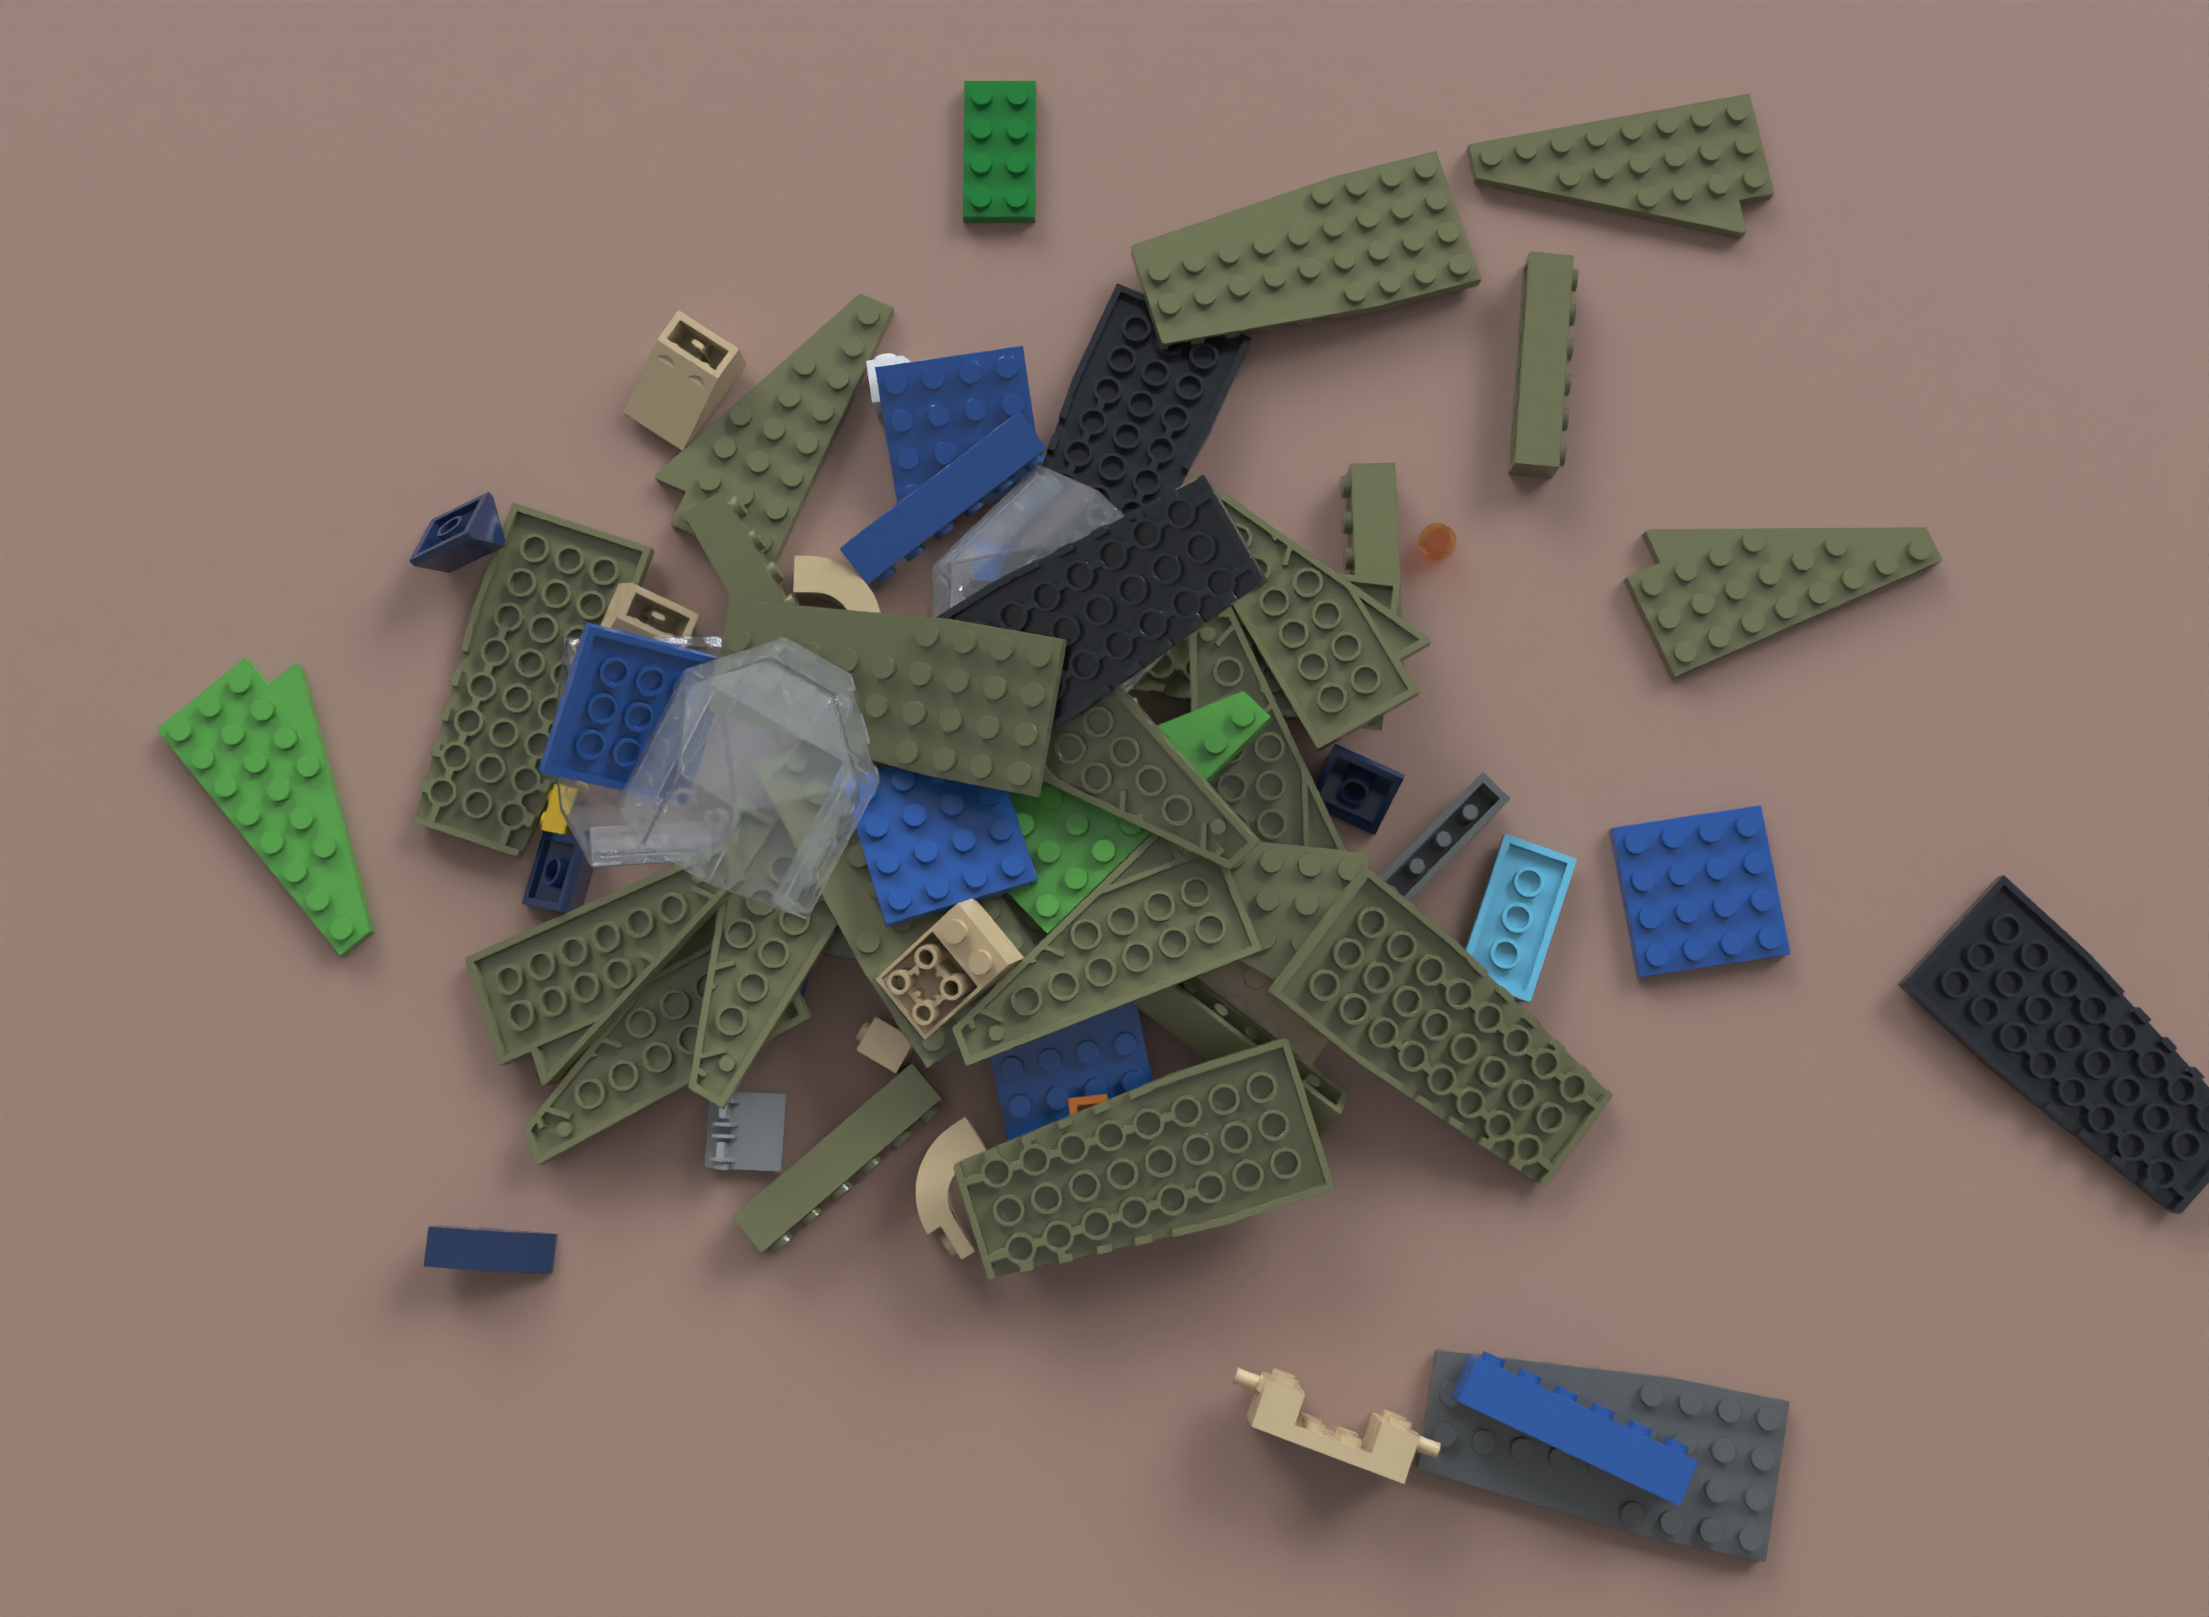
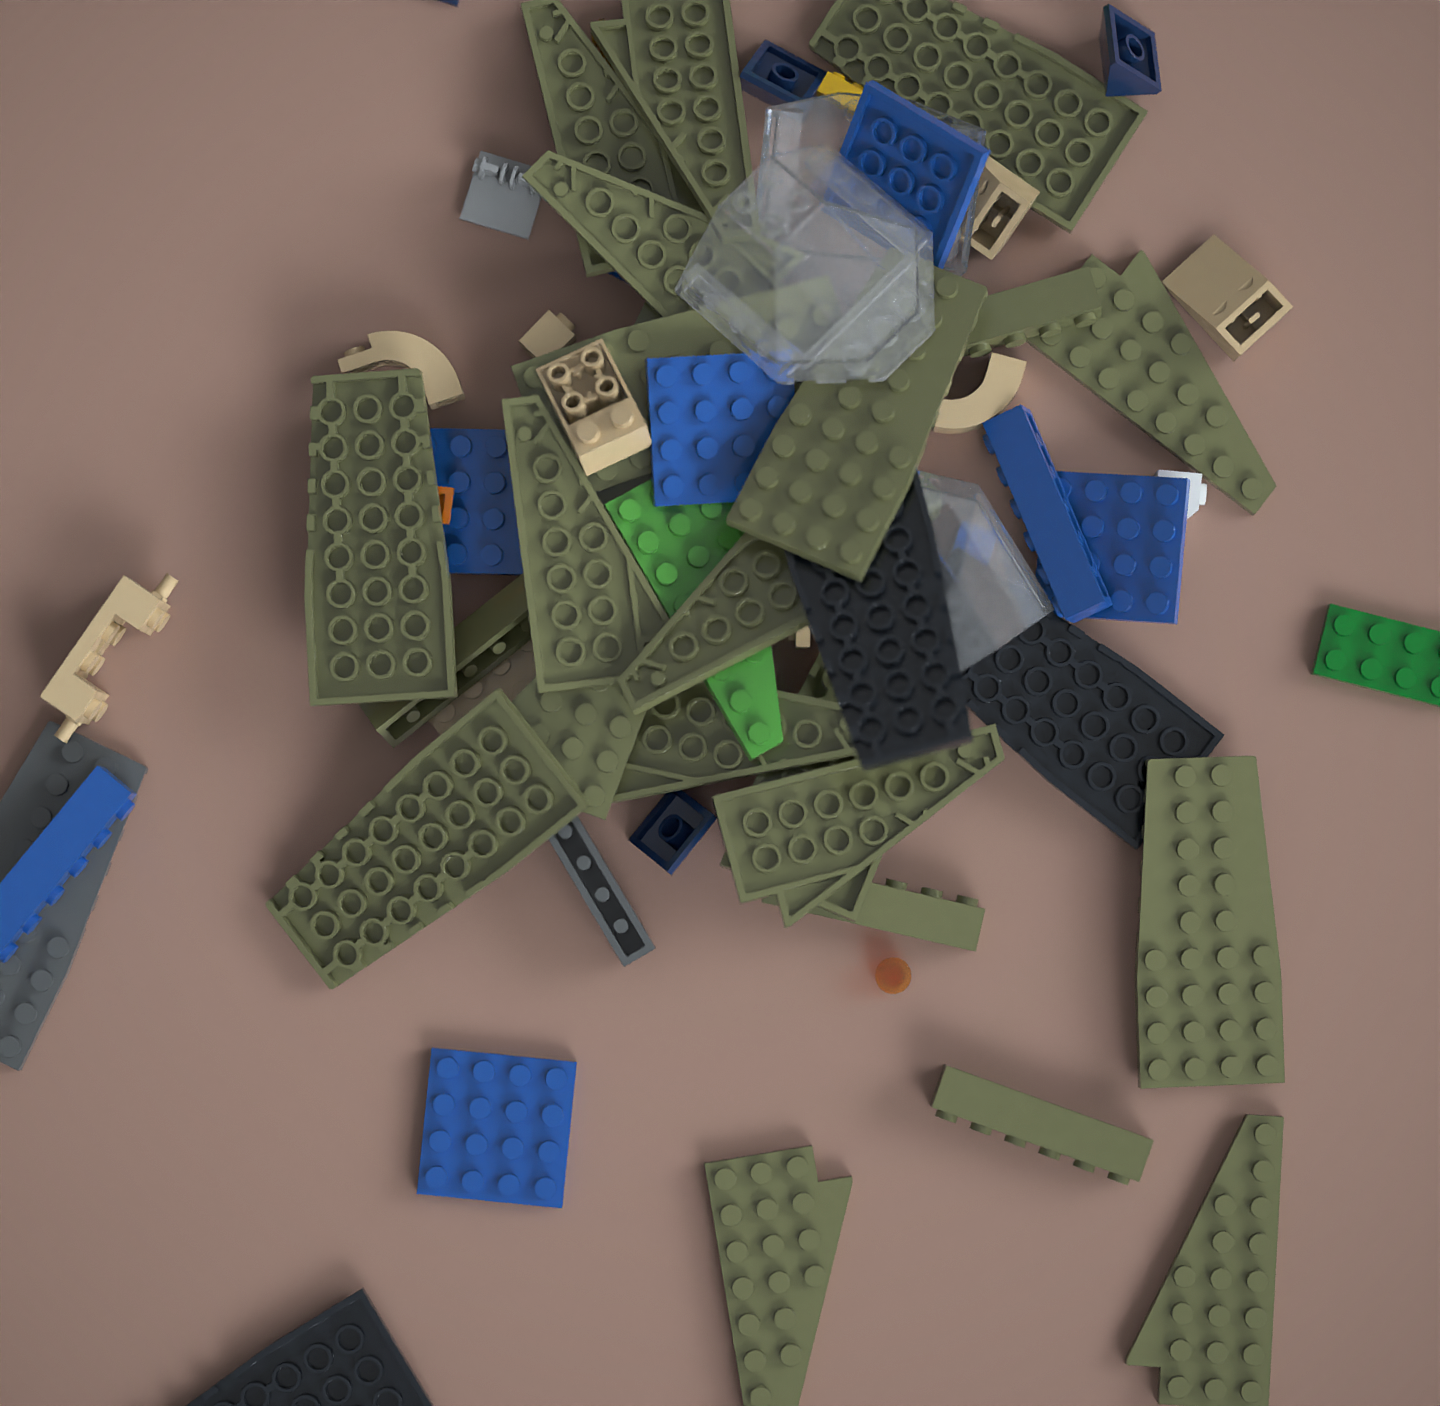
camera: 100 degrees right, 5 degrees up
olive brick [732,1063,944,1253] -> none
medium azure plate [1465,834,1577,1003] -> none

